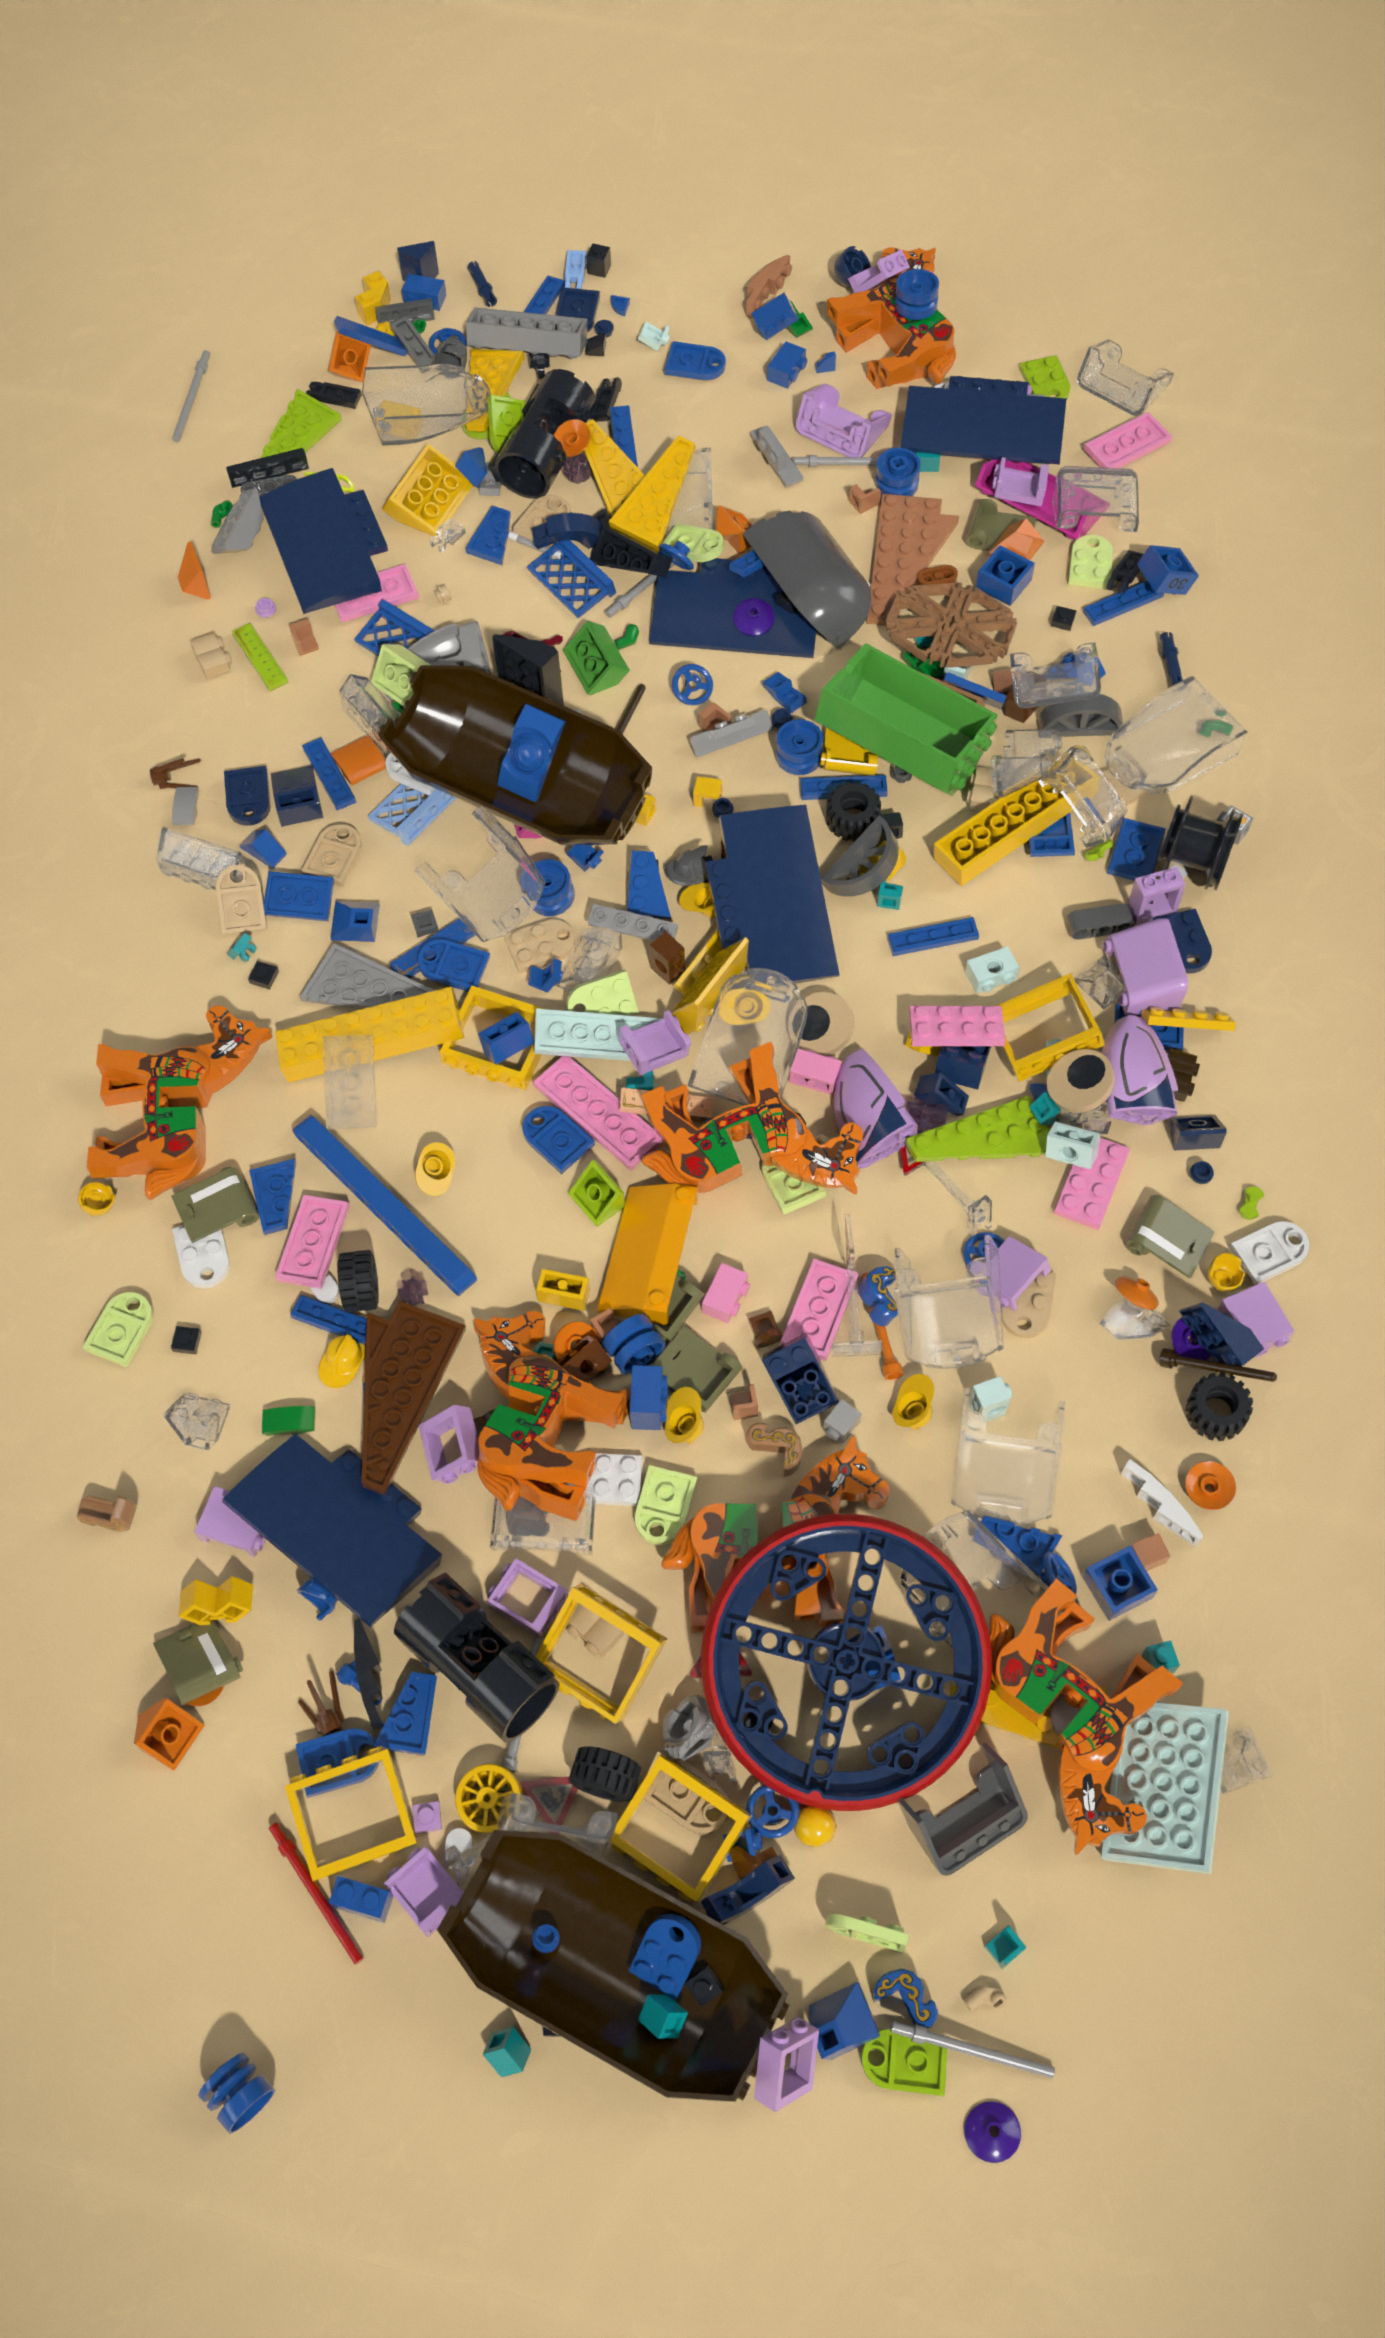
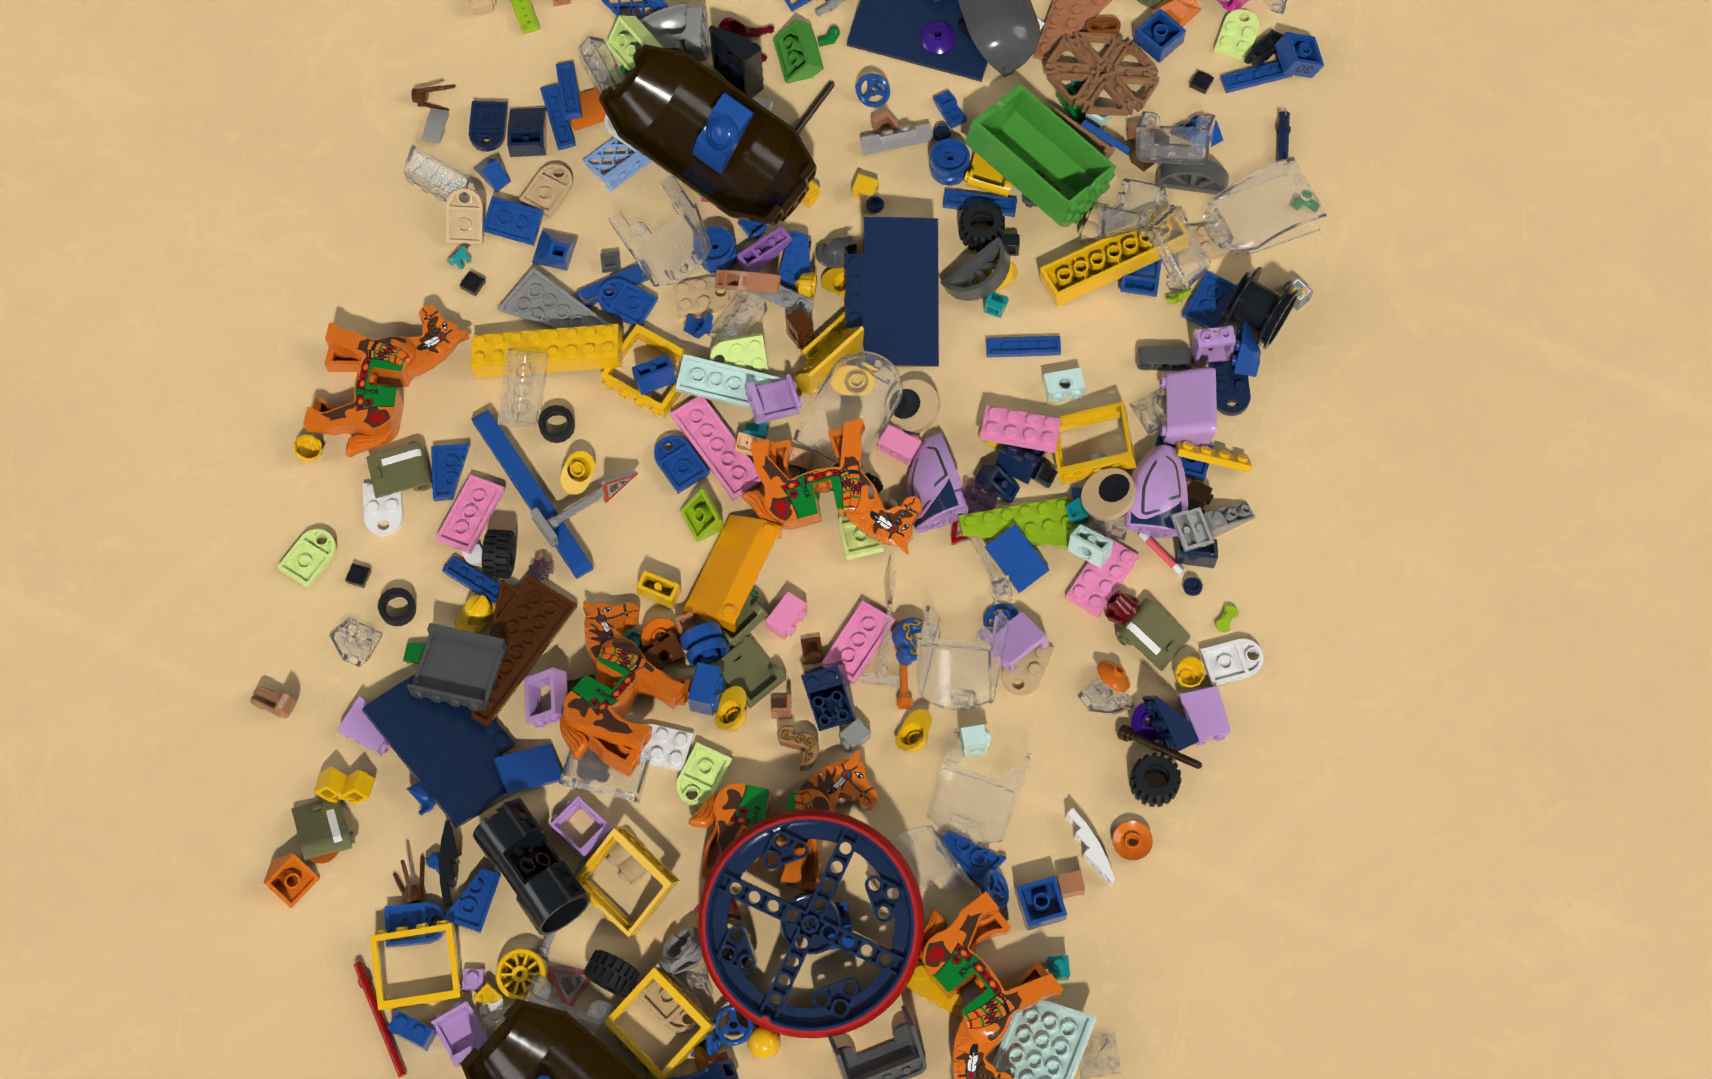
camera: 10 degrees right, 5 degrees up
none -> black tyre [377,588,416,626]
none -> dark grey panel [407,623,507,711]
none -> yellow tile [473,982,502,1004]
none -> blue tile [494,744,564,796]
none -> light grey piece [530,470,638,548]
none -> black tyre [538,405,575,443]
none -> blue tile [556,61,582,121]
none -> nougat slope [714,270,781,294]
none -> medium lavender slope [736,226,792,273]
none -> yellow piece [795,268,817,301]
none -> blue tile [984,524,1050,593]
none -> black plate [1031,462,1058,488]
none -> dark red piece [1105,591,1139,625]
none -> coral bar [1138,533,1184,575]
none -> light grey slope [1170,507,1215,552]
none -> light grey slope [1203,502,1255,538]
none -> blue slope [1231,321,1261,377]

